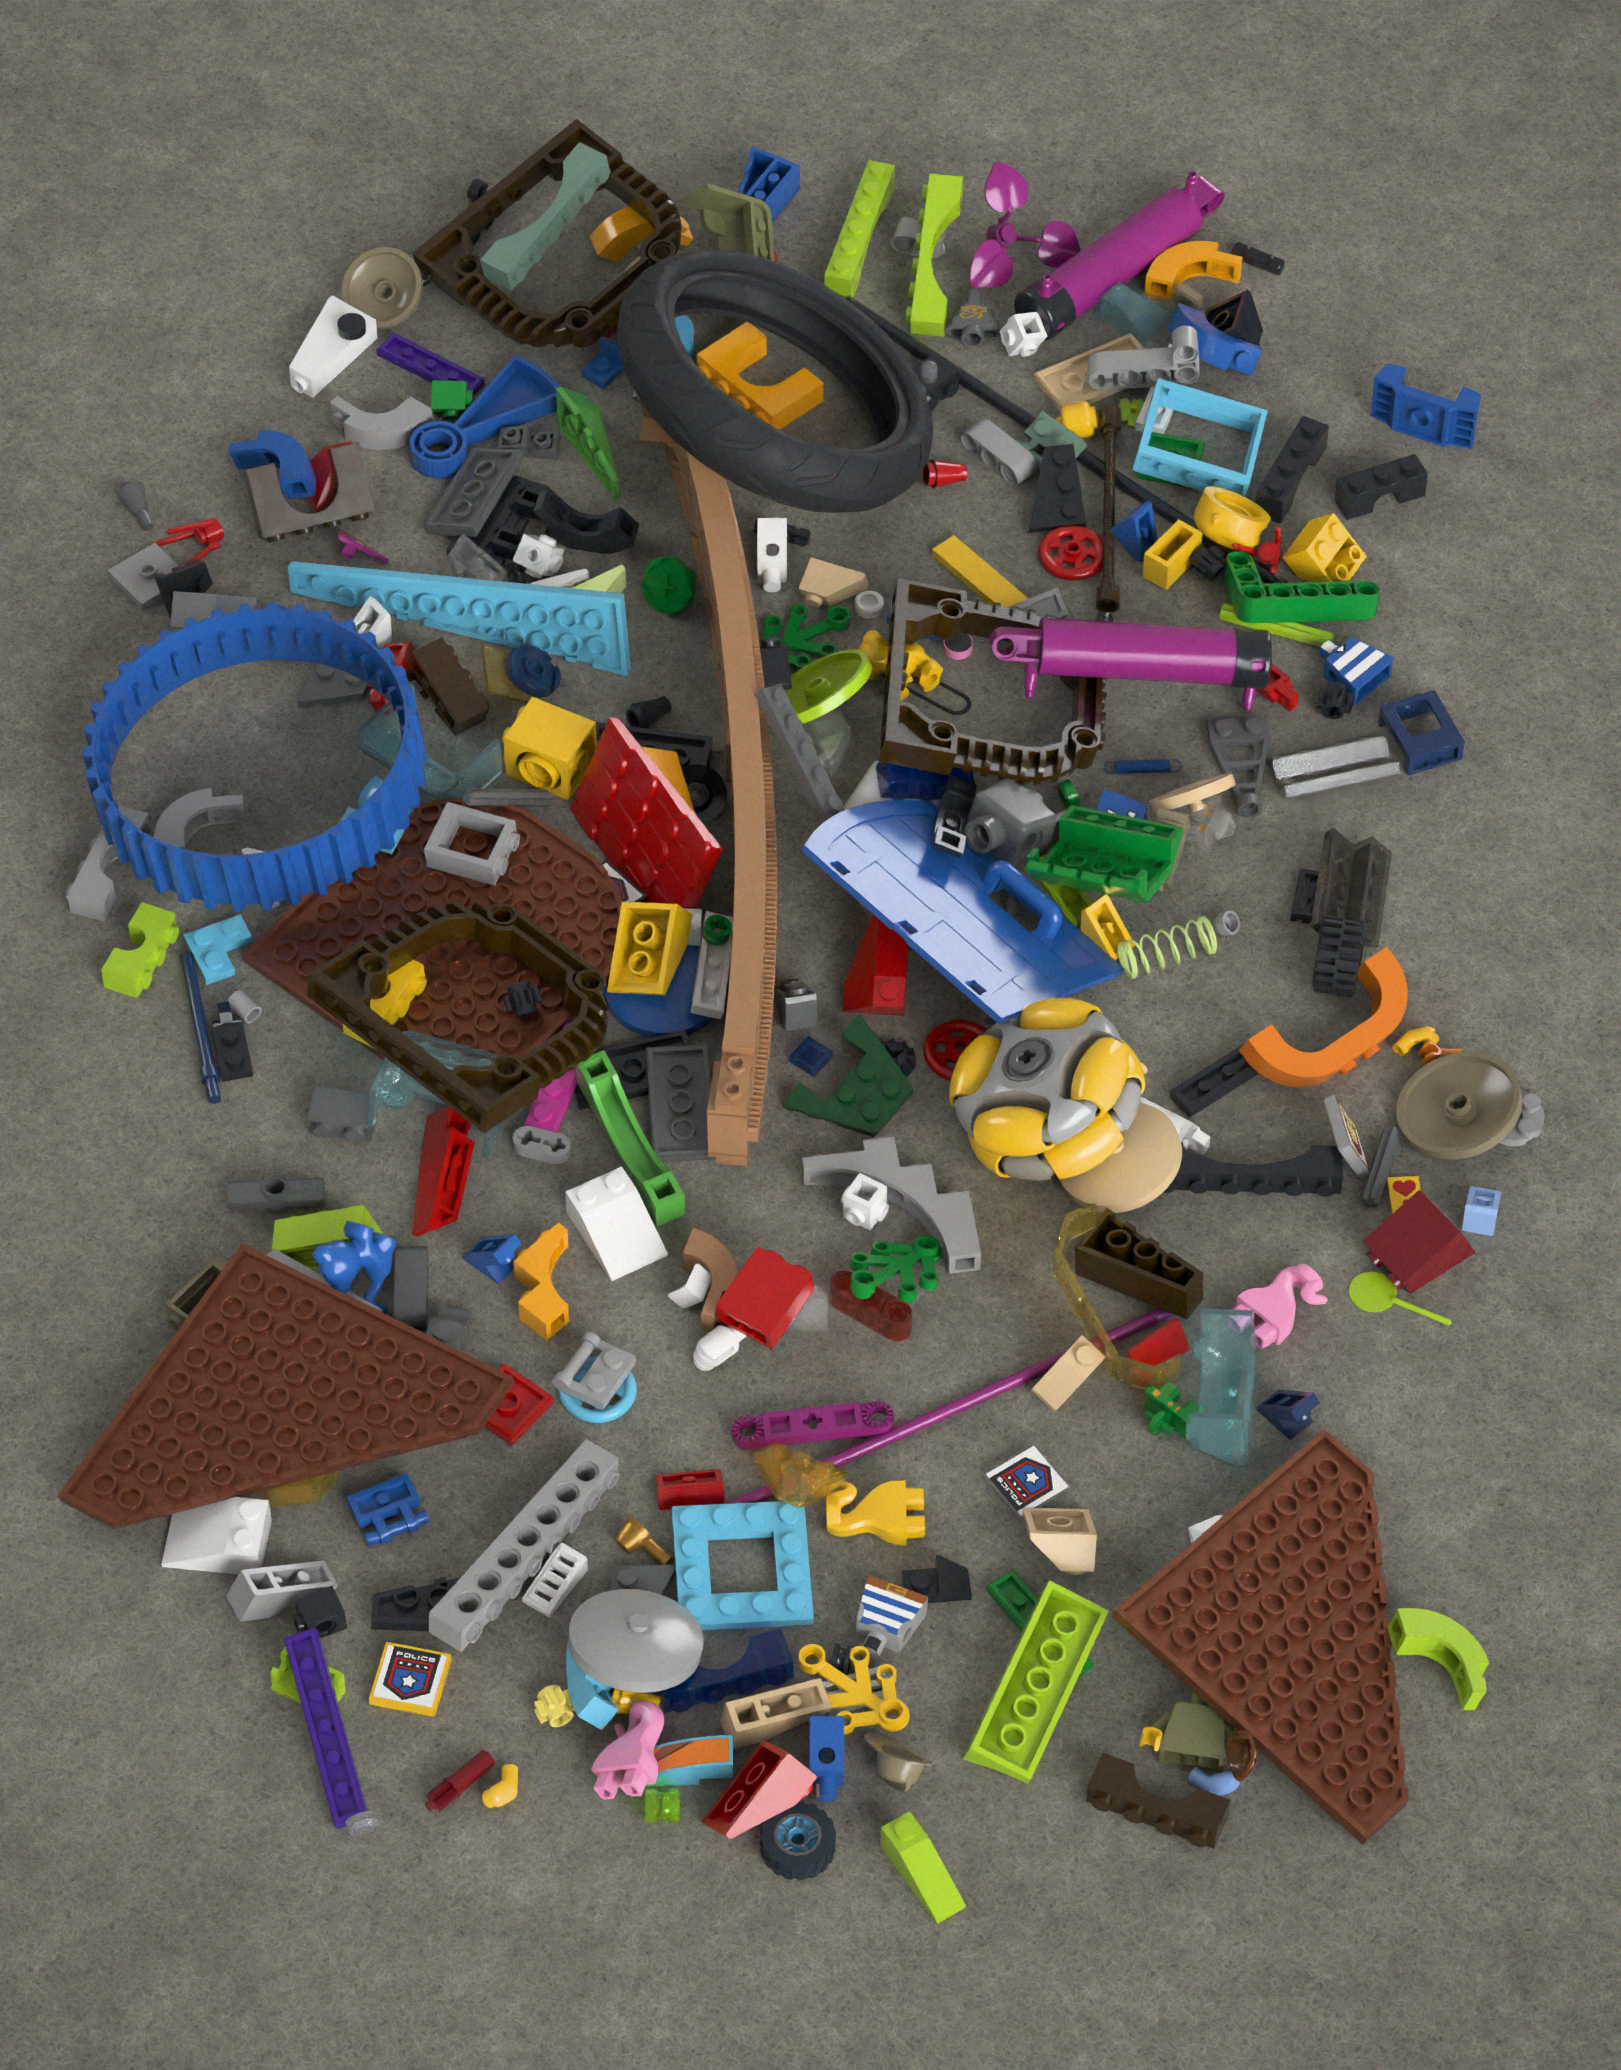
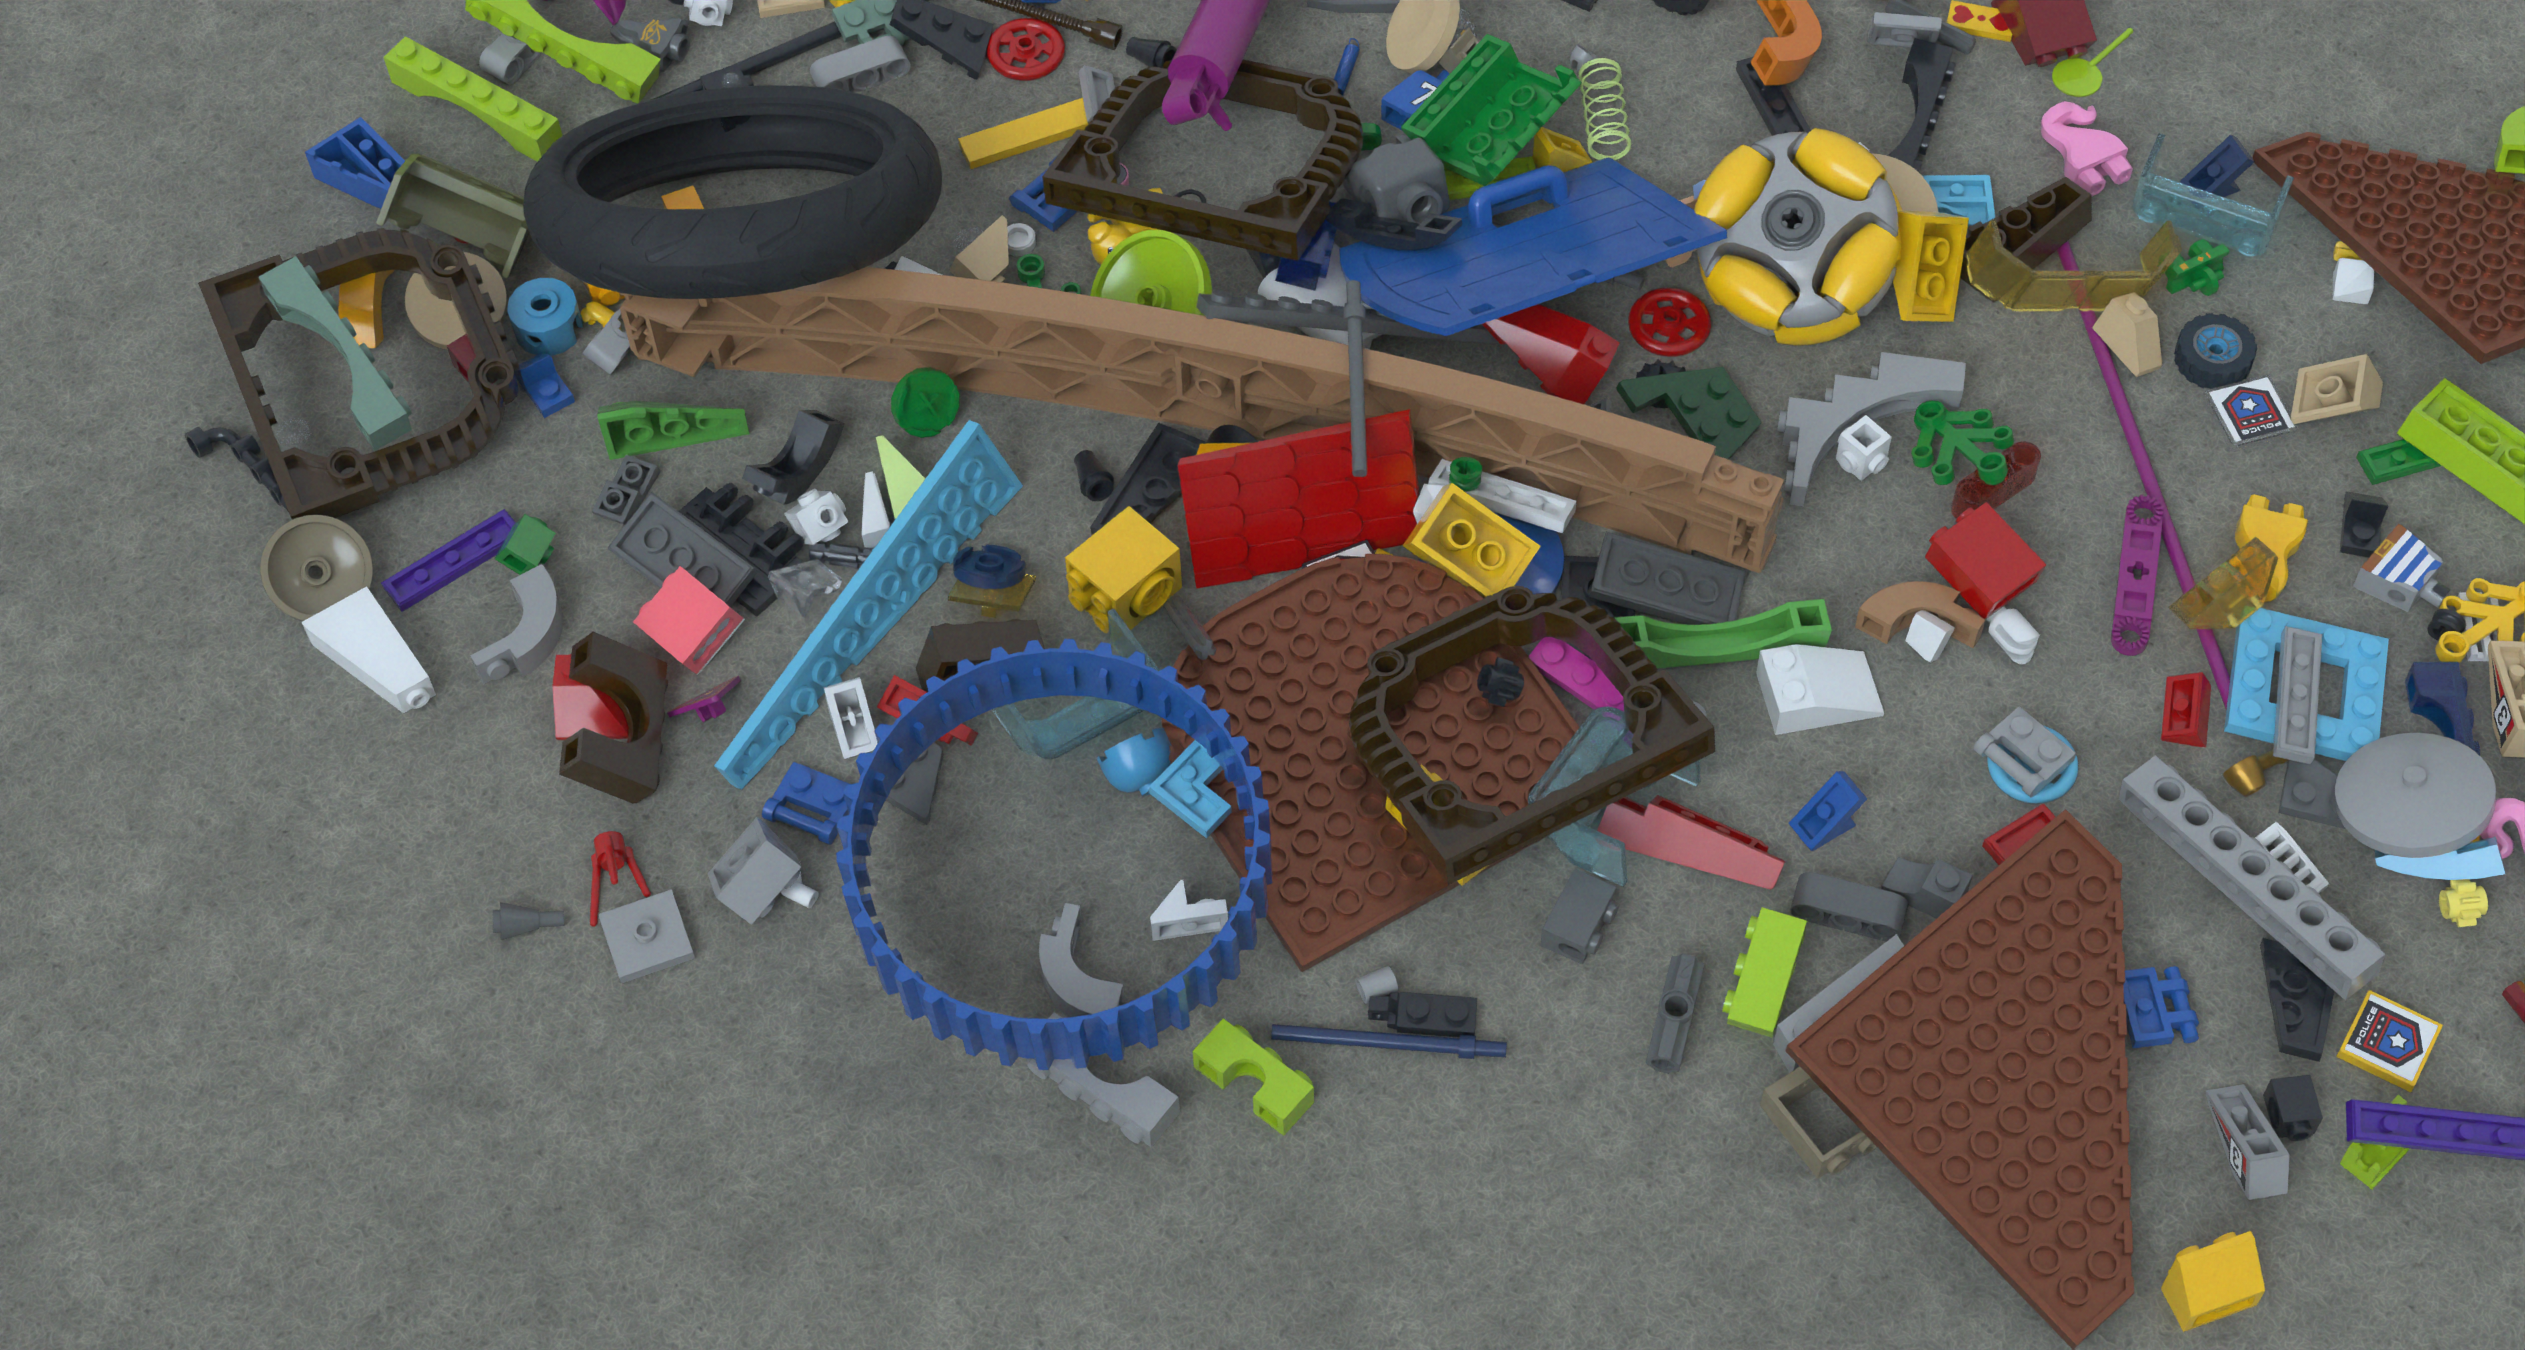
camera: 70 degrees left, 5 degrees up
black wing [154,560,213,618] -> none
white slope [161,1497,272,1574] -> none
medium azure plate [183,914,253,985] -> none
blue arch [229,430,316,499] -> none
blue animal [313,1221,397,1314] -> none
black tile [337,313,366,340] -> none
blue piece [410,354,560,479] -> none
light grey window [424,802,520,886] -> none
light orange arch [513,1222,569,1341] -> none
red slope [1126,1317,1189,1383] -> none
none -> coral piece [633,566,745,675]
none -> dark grey bar [1343,280,1367,477]
none -> yellow slope [1893,211,1969,322]
none -> medium azure wing [1923,175,1995,227]
none -> yellow slope [2161,1231,2265,1332]
none -> black wheel [2174,313,2257,390]
none -> light grey tile [2273,626,2322,764]

